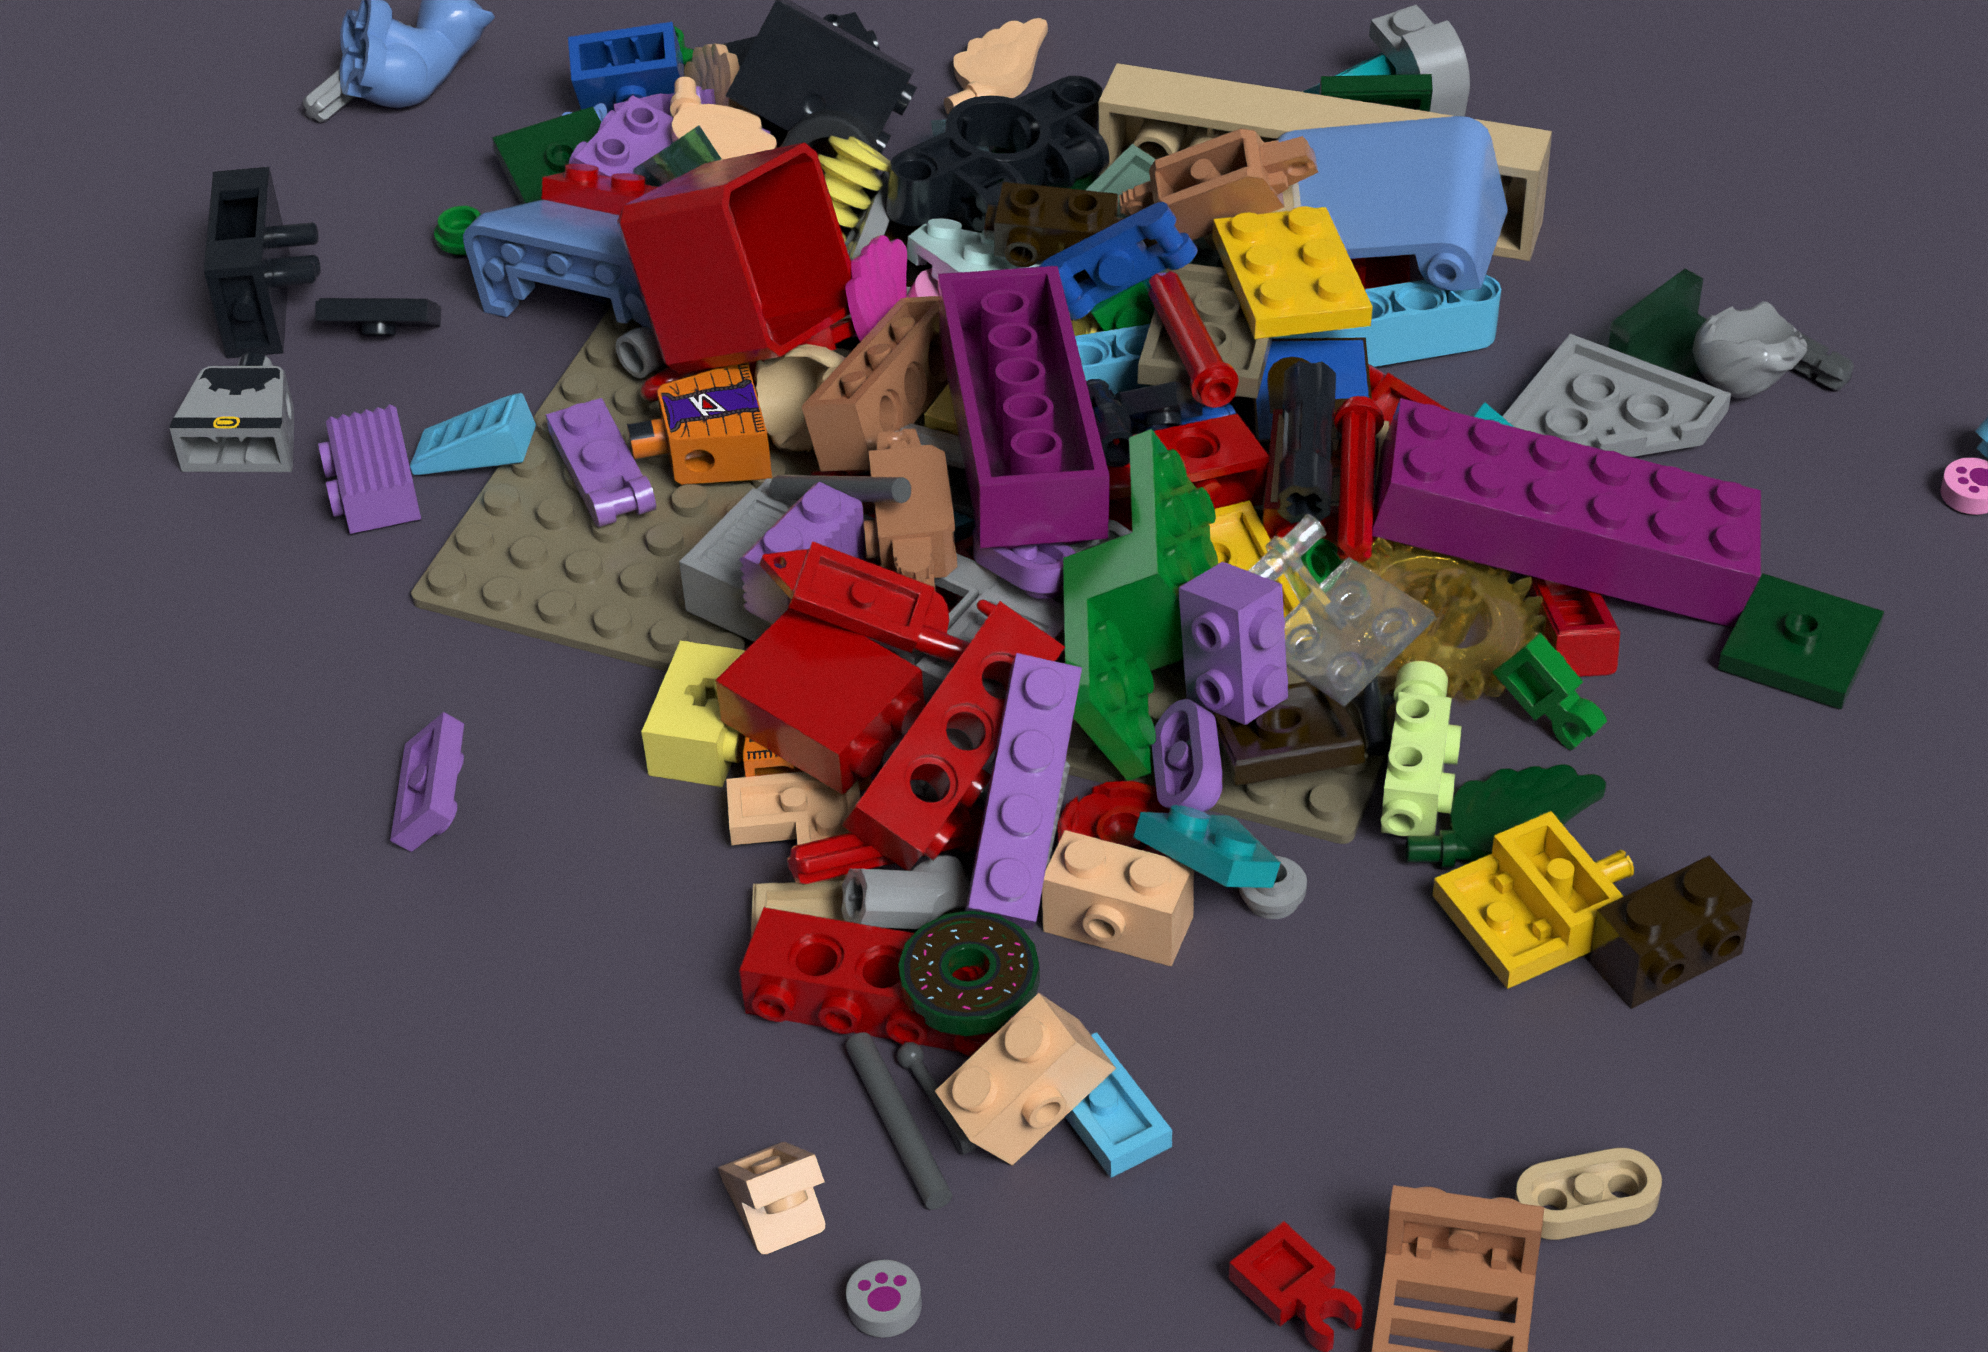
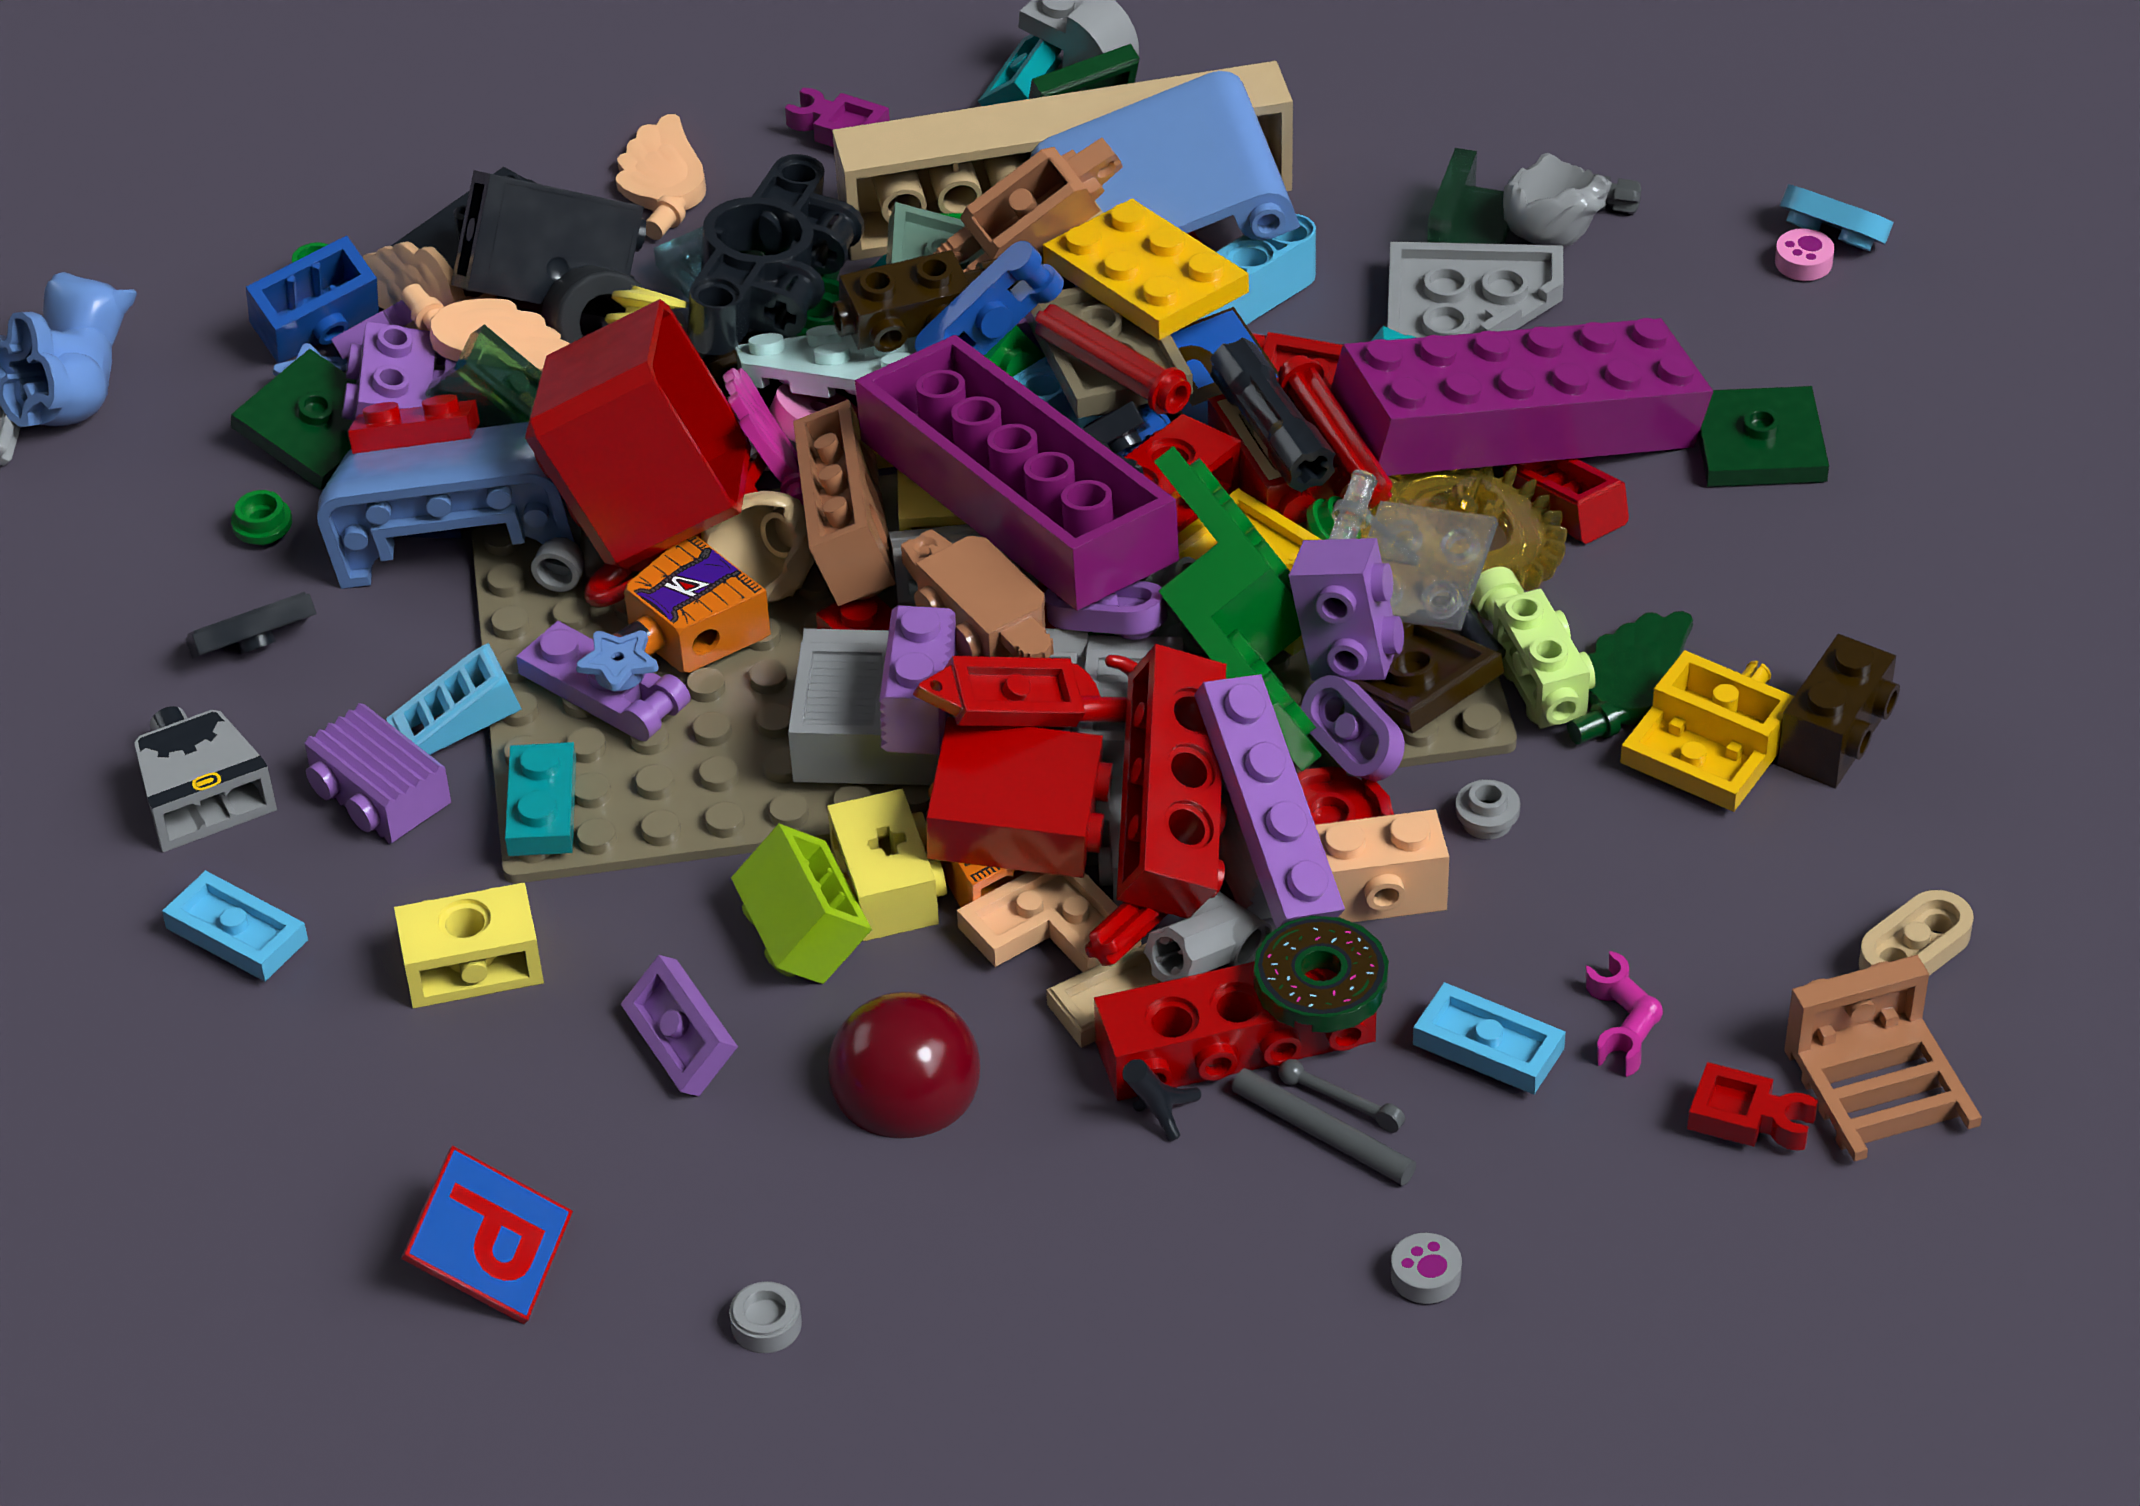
camera: 30 degrees left, 0 degrees up
black piece [204,167,321,359] -> none
light nougat slope [718,1142,825,1254] -> none
dark grey bar [770,475,911,503] -> none
light nougat brick [935,993,1116,1166] -> none
teal wing [1134,805,1281,888] -> none
green plate [1493,633,1607,751] -> none
none -> medium azure plate [162,870,308,981]
none -> light yellow brick [394,882,544,1008]
none -> blue piece [401,1145,573,1324]
none -> teal plate [505,742,576,856]
none -> medium blue plate [576,630,659,691]
none -> light grey tile [729,1281,802,1353]
none -> lime brick [731,823,872,984]
none -> magenta plate [785,88,890,147]
none -> dark red piece [828,992,980,1138]
none -> black bar [1122,1059,1201,1141]
none -> dark pink arm [1586,951,1663,1077]

